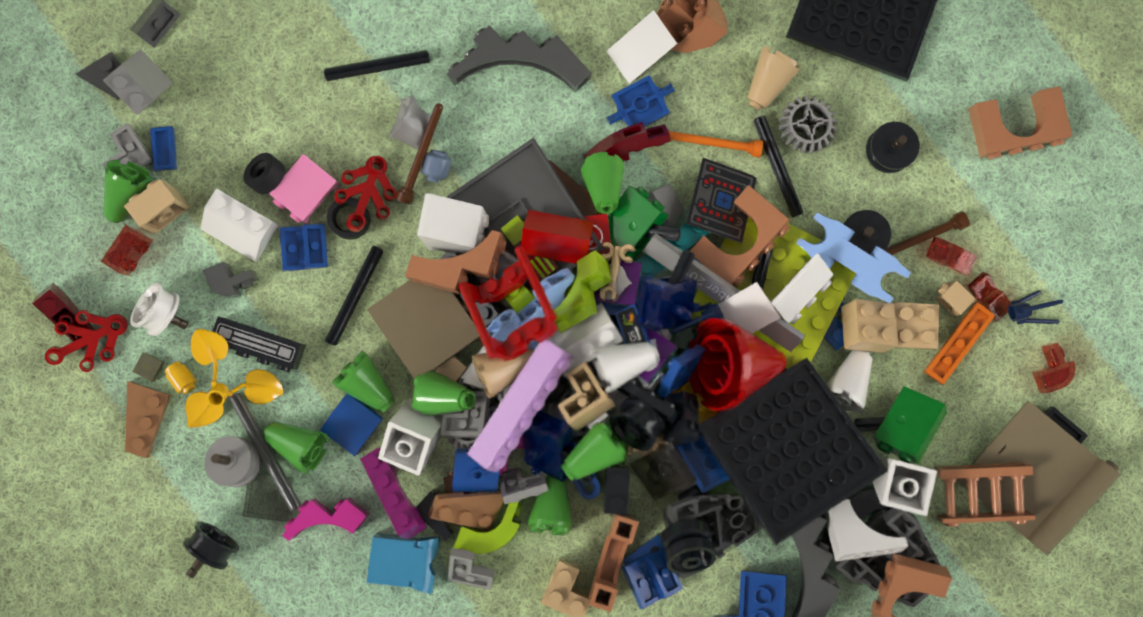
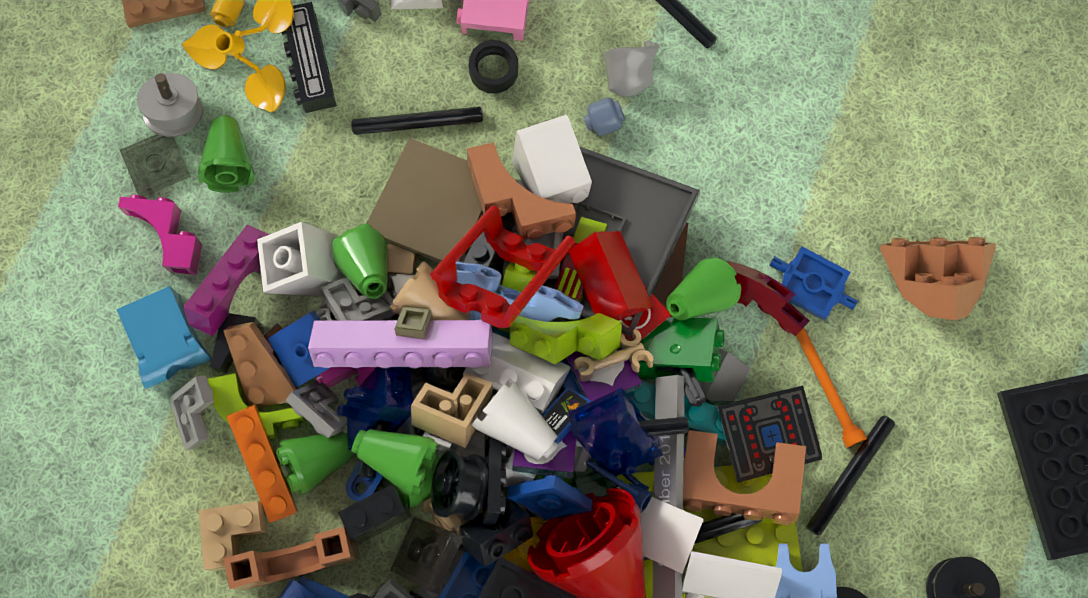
camera: 55 degrees right, 10 degrees down
black wheel [183,521,239,578] -> none
dark grey axle [229,393,301,511] -> none
blue slope [279,224,328,272] -> none
blue slope [320,394,384,456] -> none
bright green cone [331,351,395,412] -> none
red plant [334,156,397,232] -> none
reddish brown piece [395,103,443,205] -> none
dark grey arch [447,25,591,92] -> none
white sticker [607,10,677,84] -> none
tan cone [747,46,801,110] -> none
light grey gear [779,95,838,154] -> none
none -> orange plate [226,404,298,523]
none -> olive tile [394,306,433,339]

